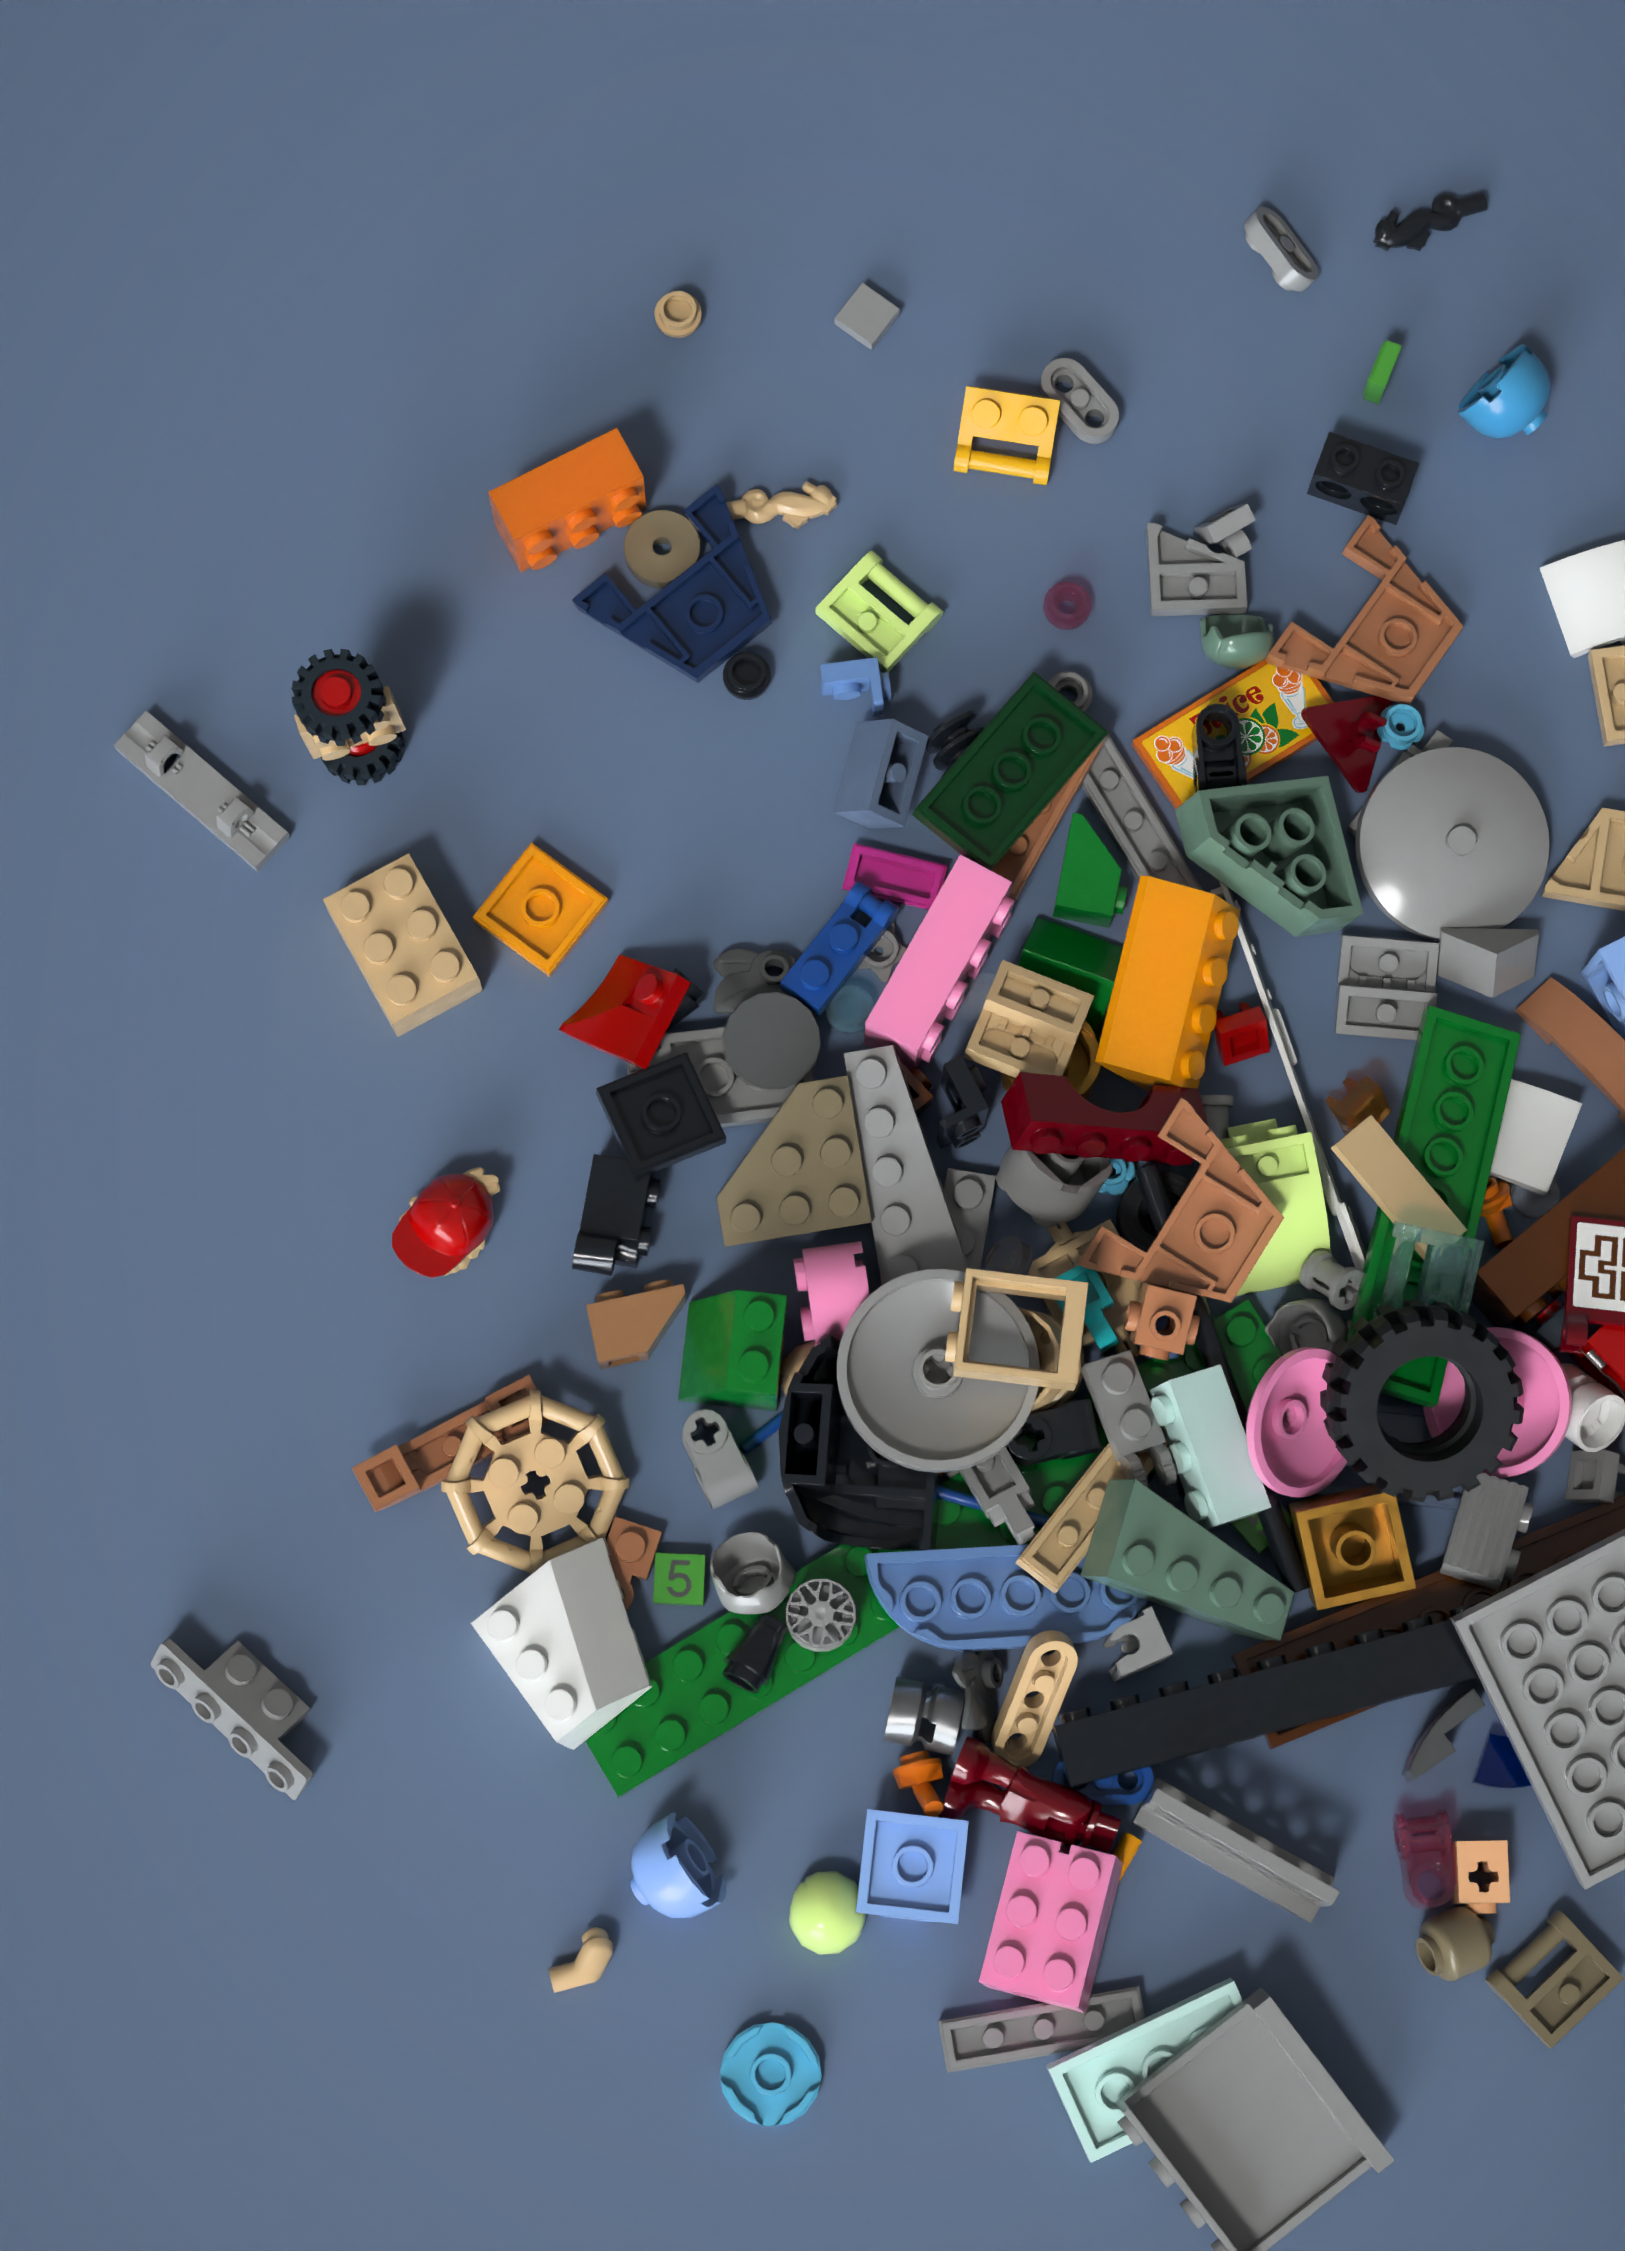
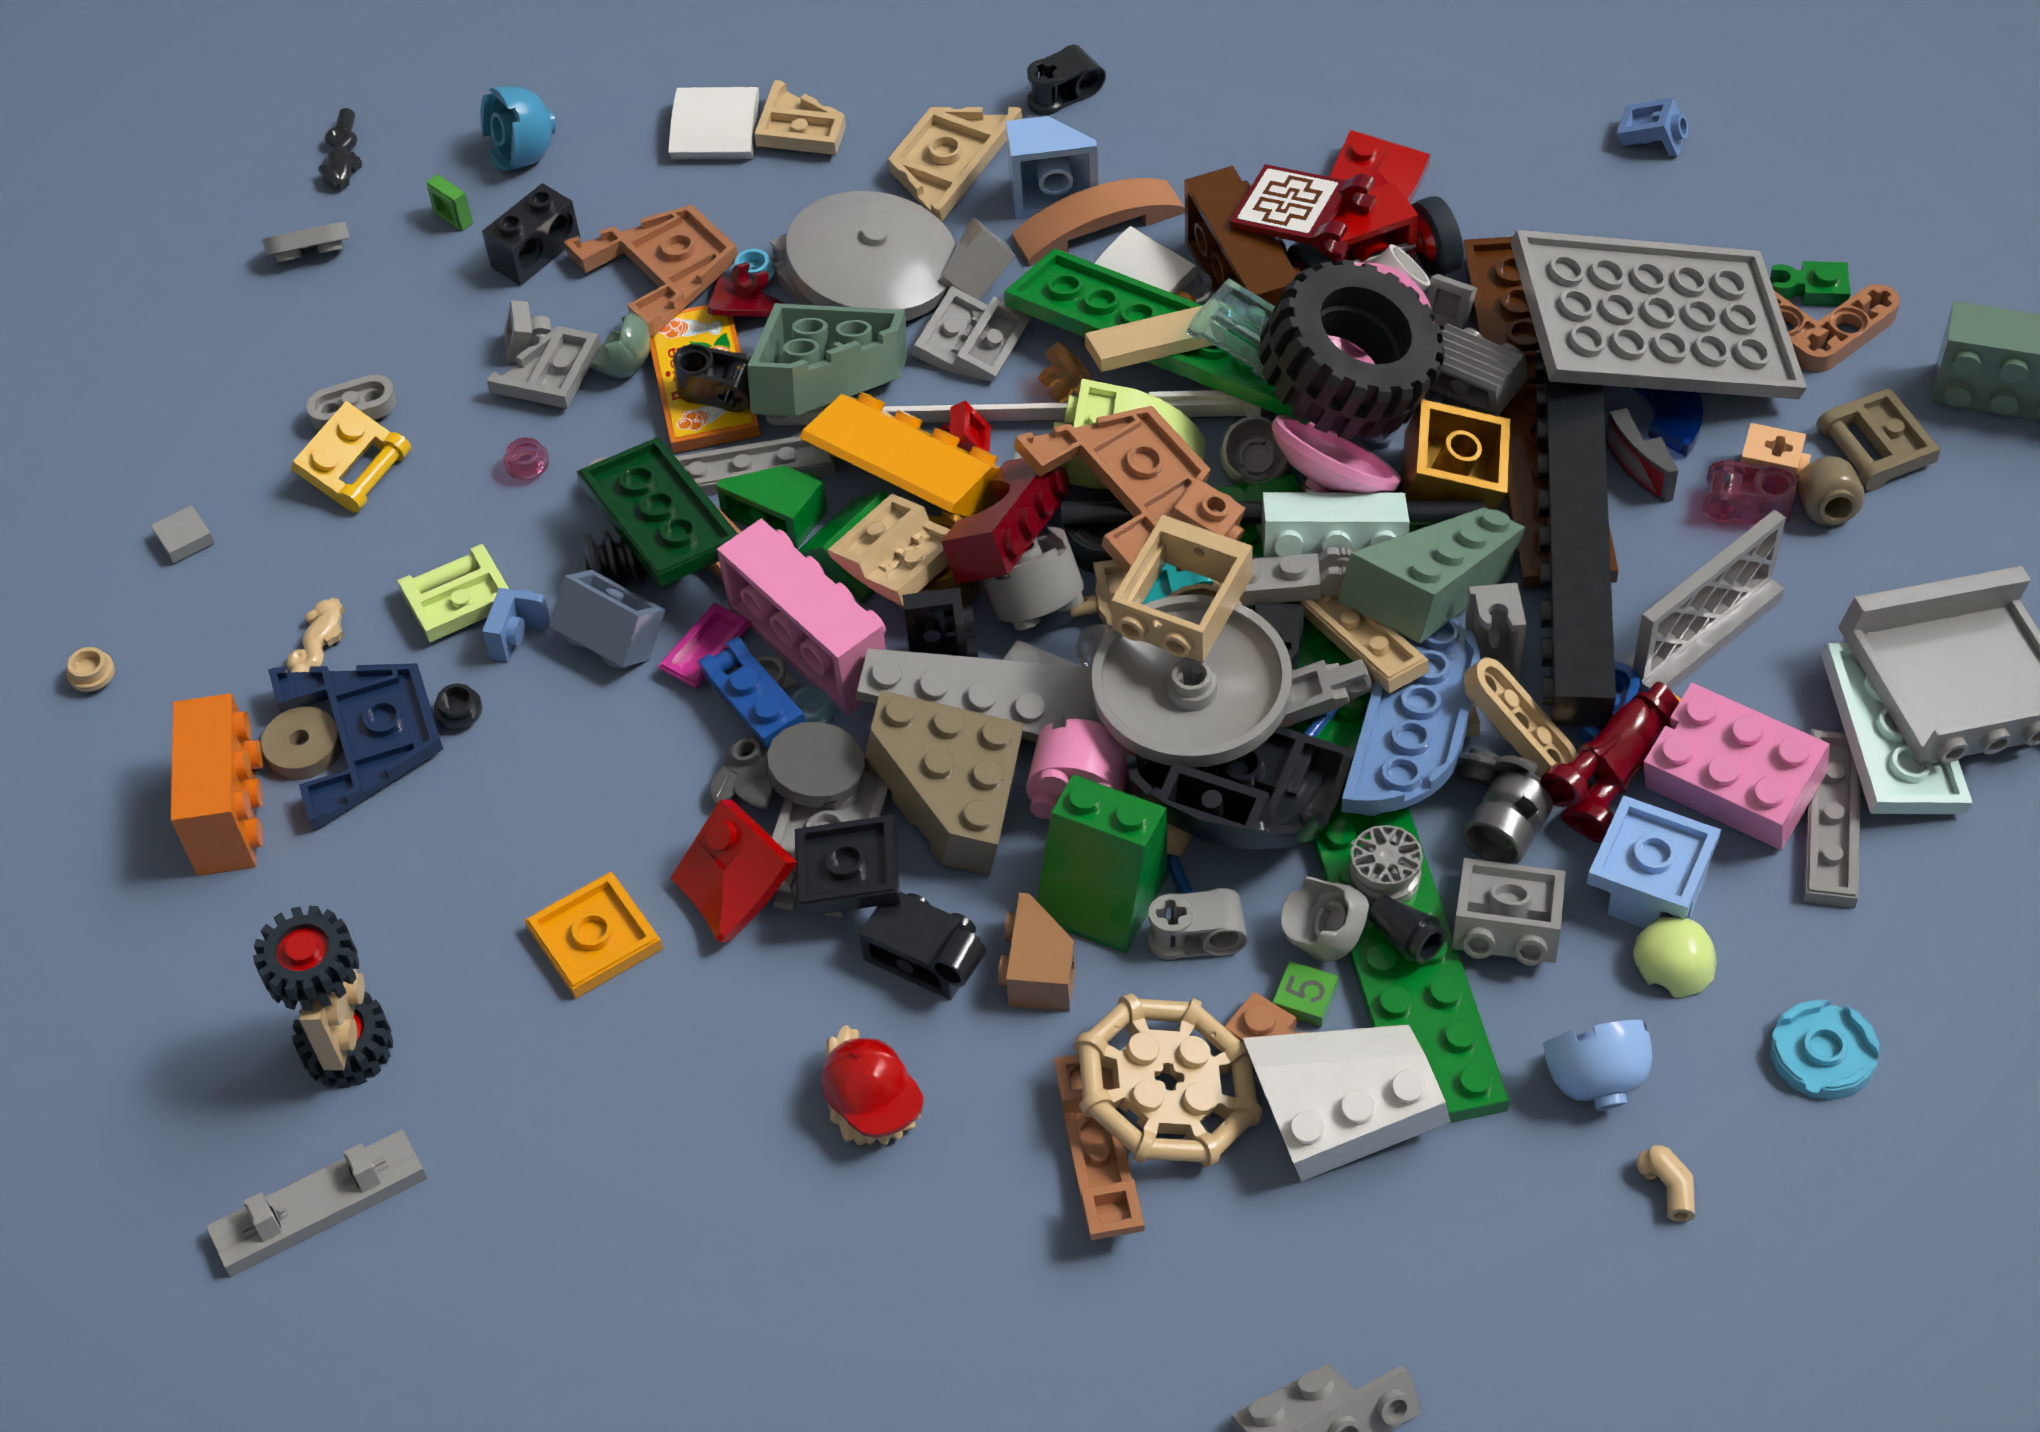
camera: 65 degrees left, 25 degrees down
tan brick [323,853,483,1037] -> none
orange plate [892,1751,943,1817] -> none
light grey bush [1300,1250,1364,1310] -> none
none -> light grey plate [1452,858,1566,966]

